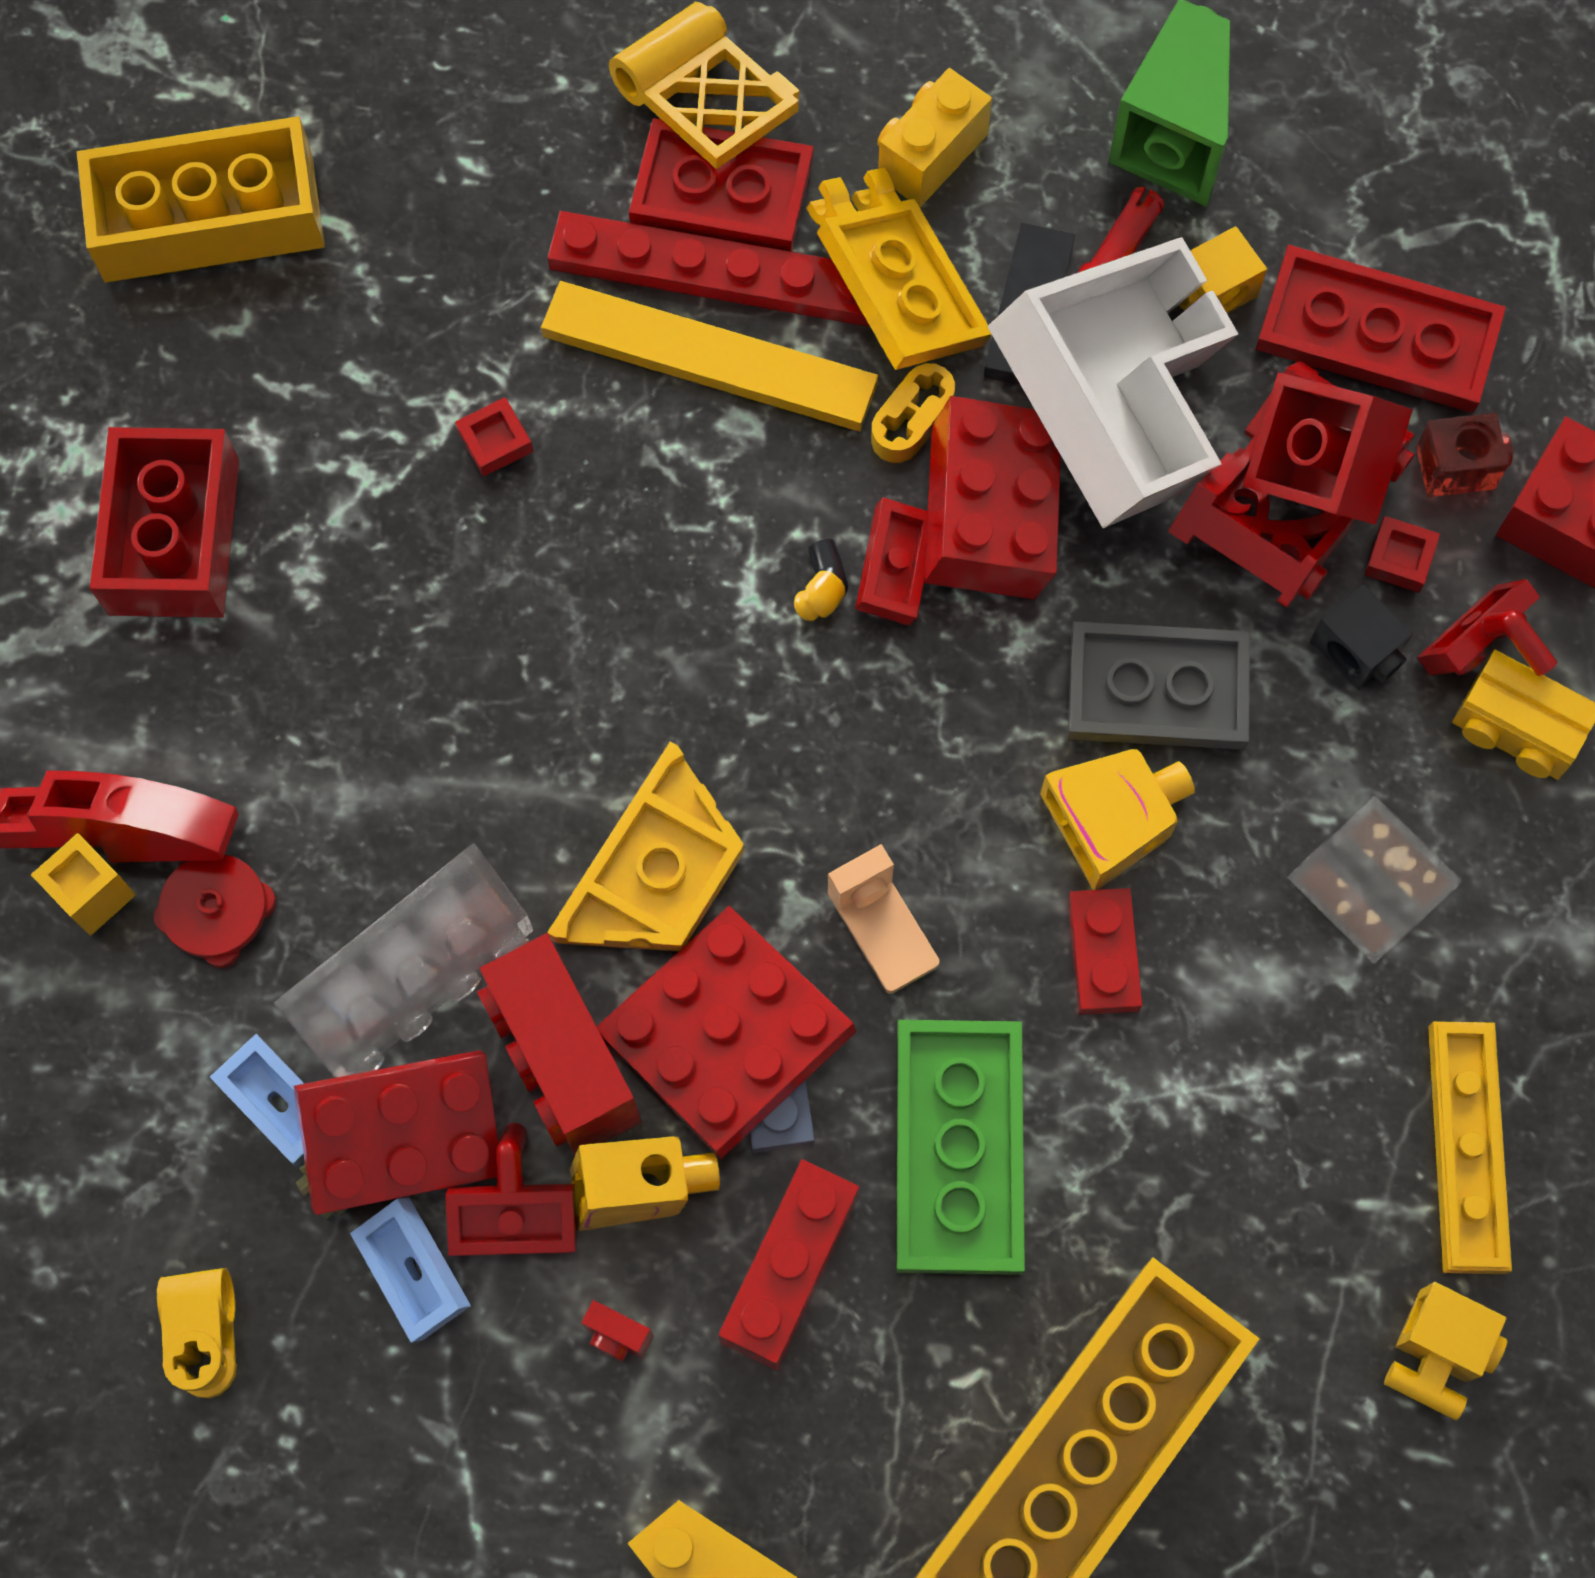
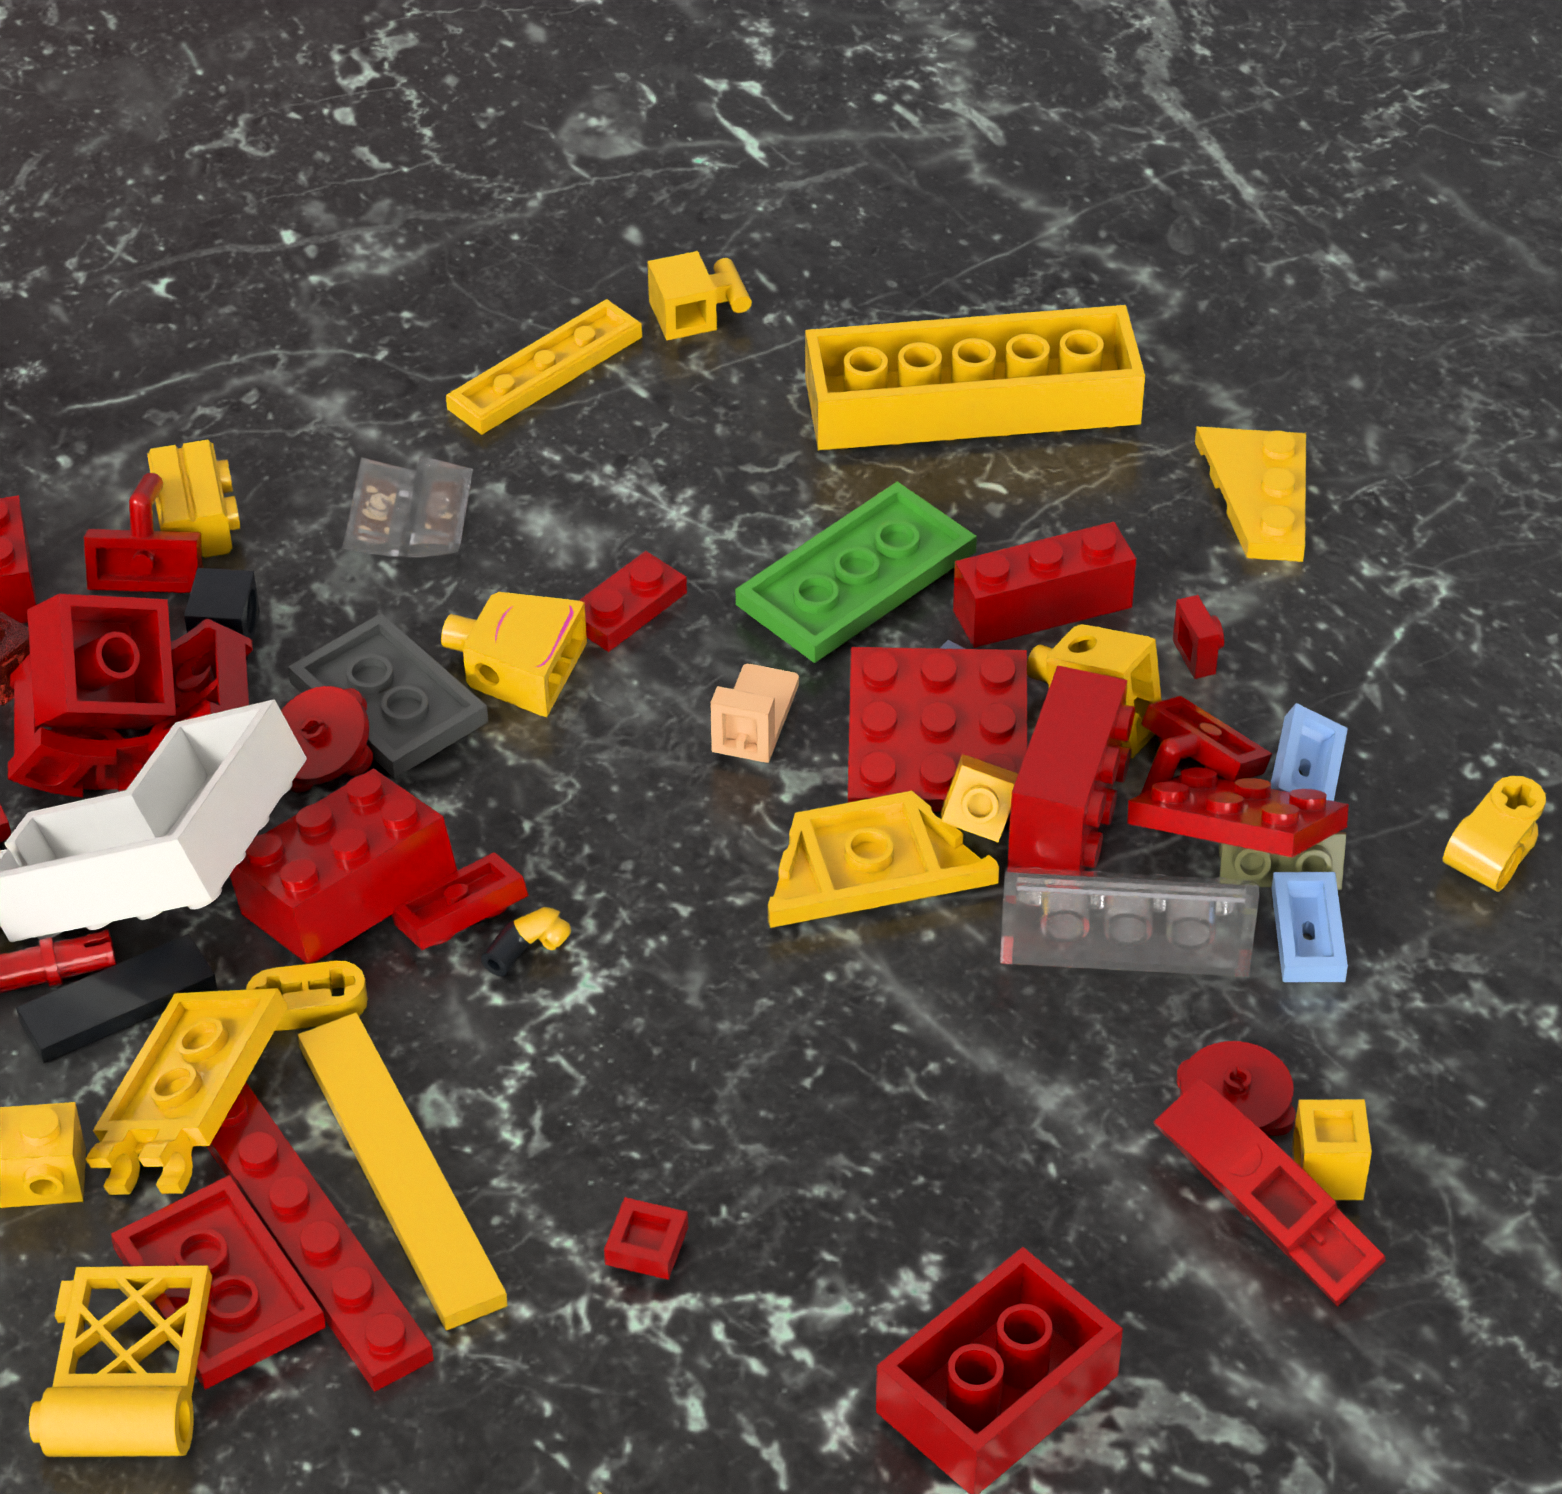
camera: 135 degrees left, 25 degrees down
none -> red piece [281,686,373,793]
none -> yellow brick [941,754,1018,842]

